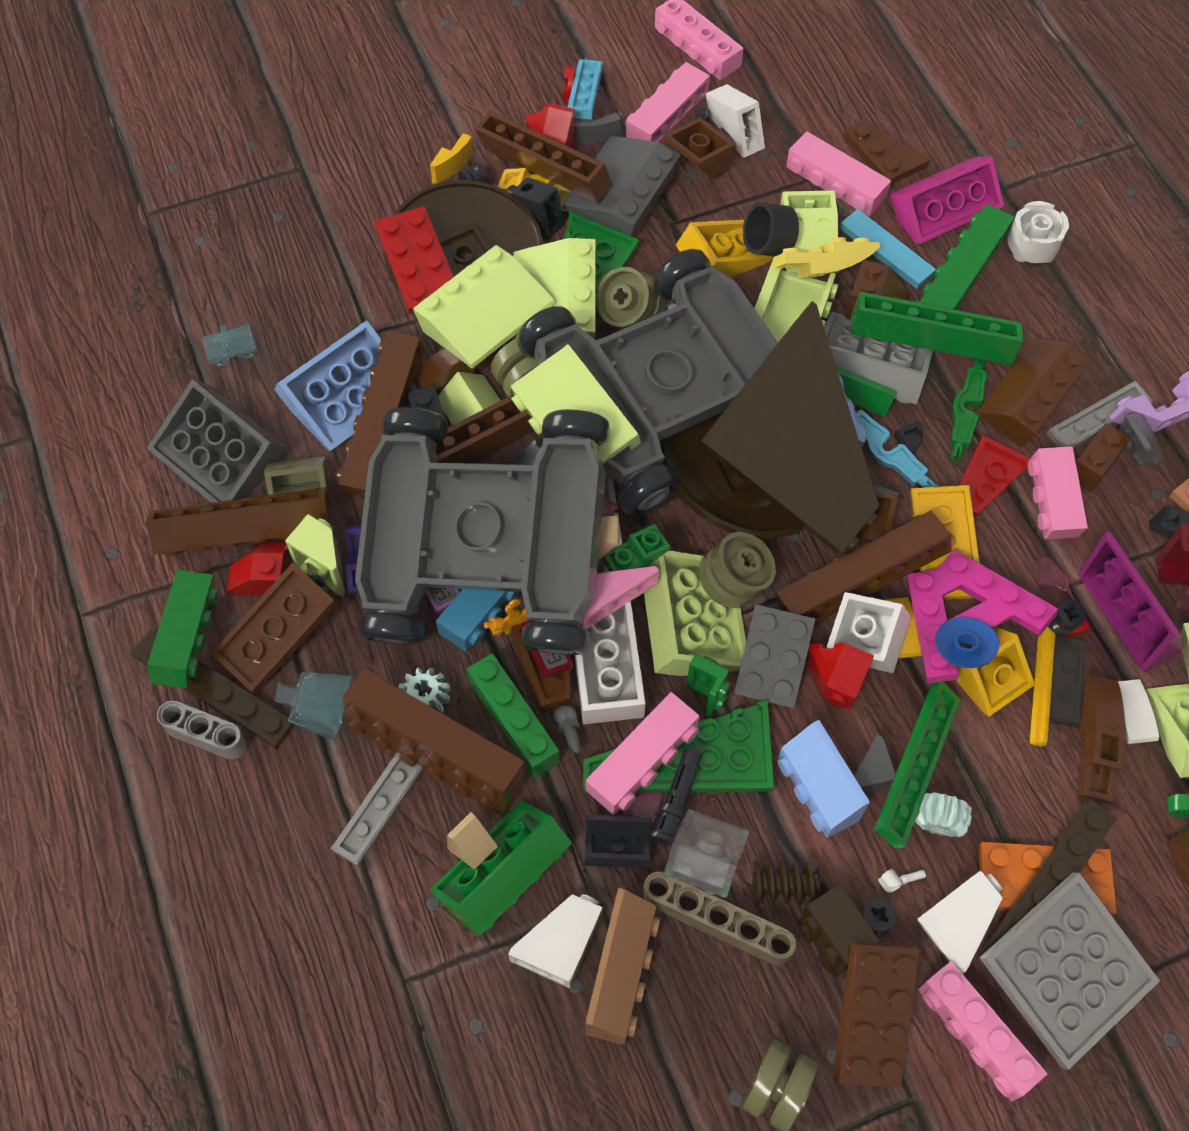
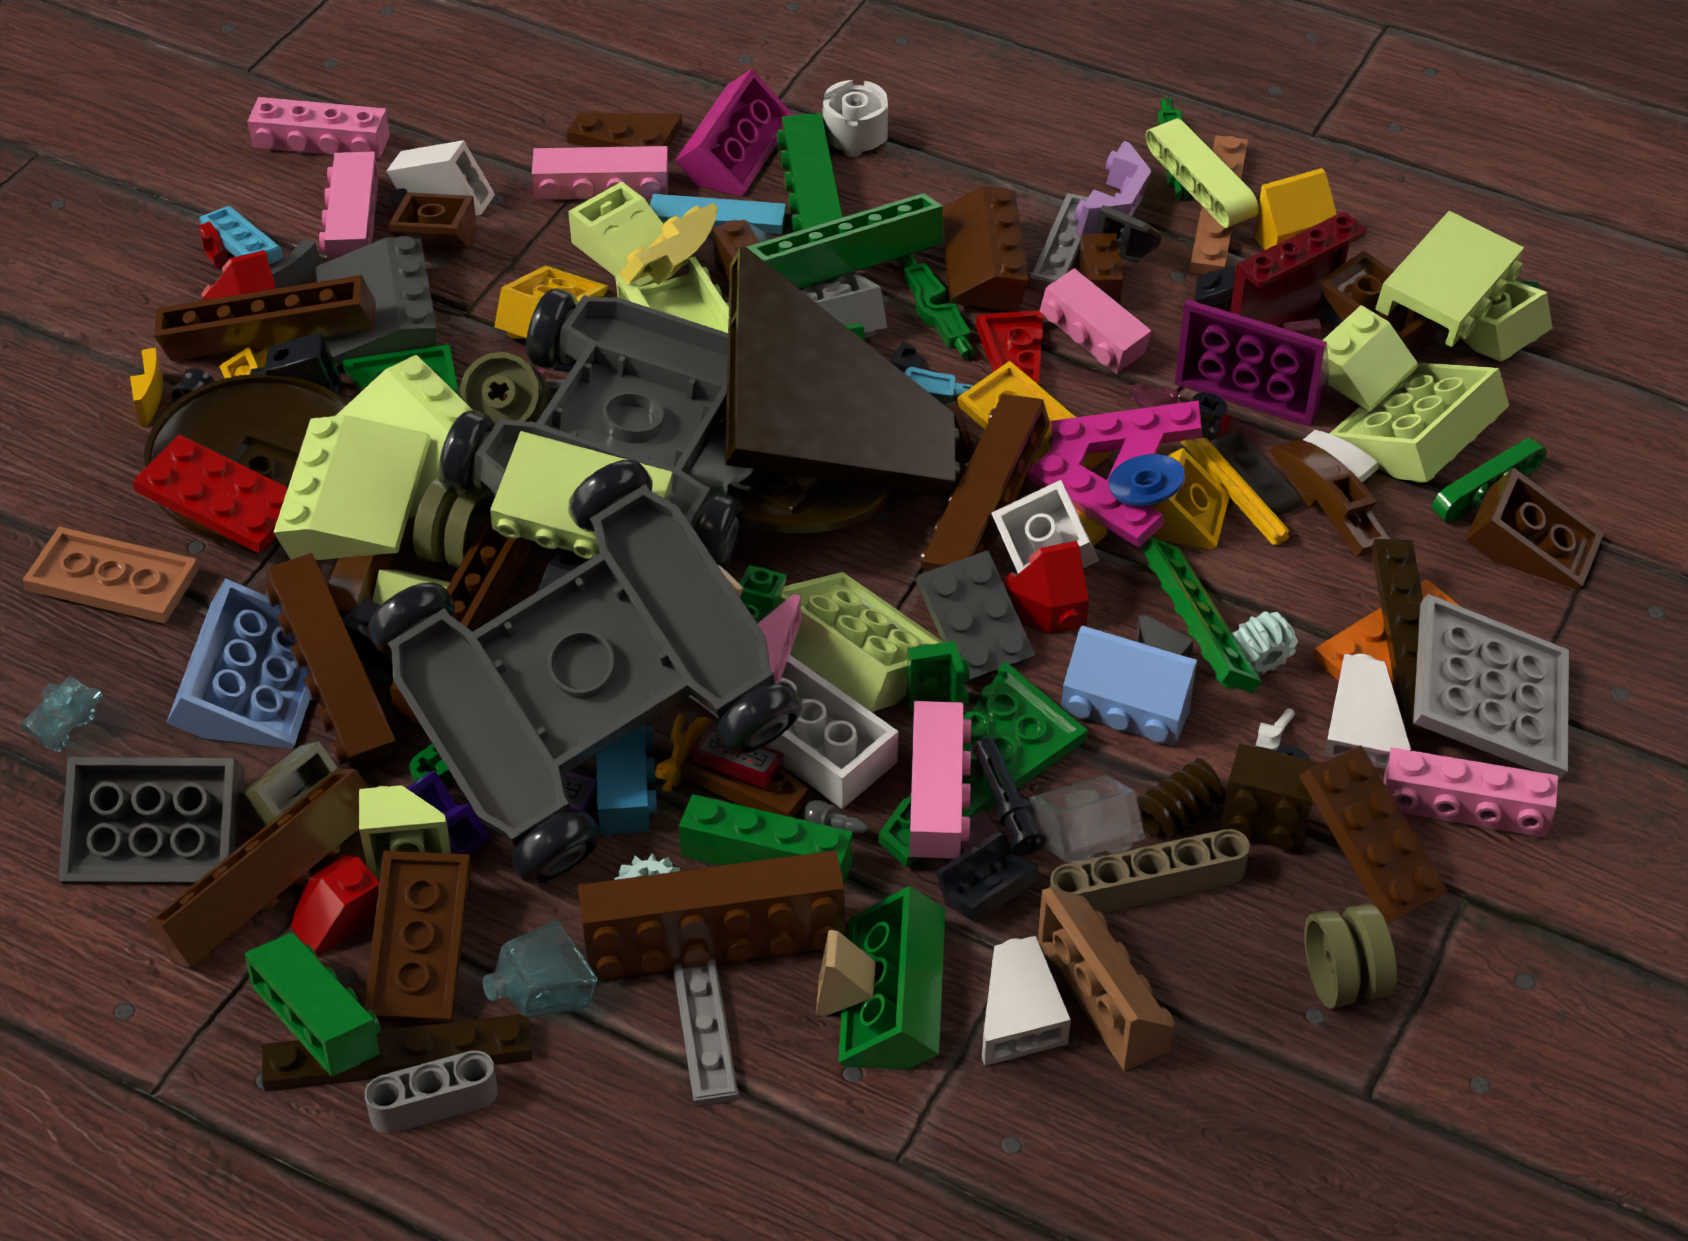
camera: 40 degrees left, 15 degrees down
olive wheel [698,531,776,608] -> none
black piece [743,203,799,256] -> none
none -> nougat plate [22,527,200,624]

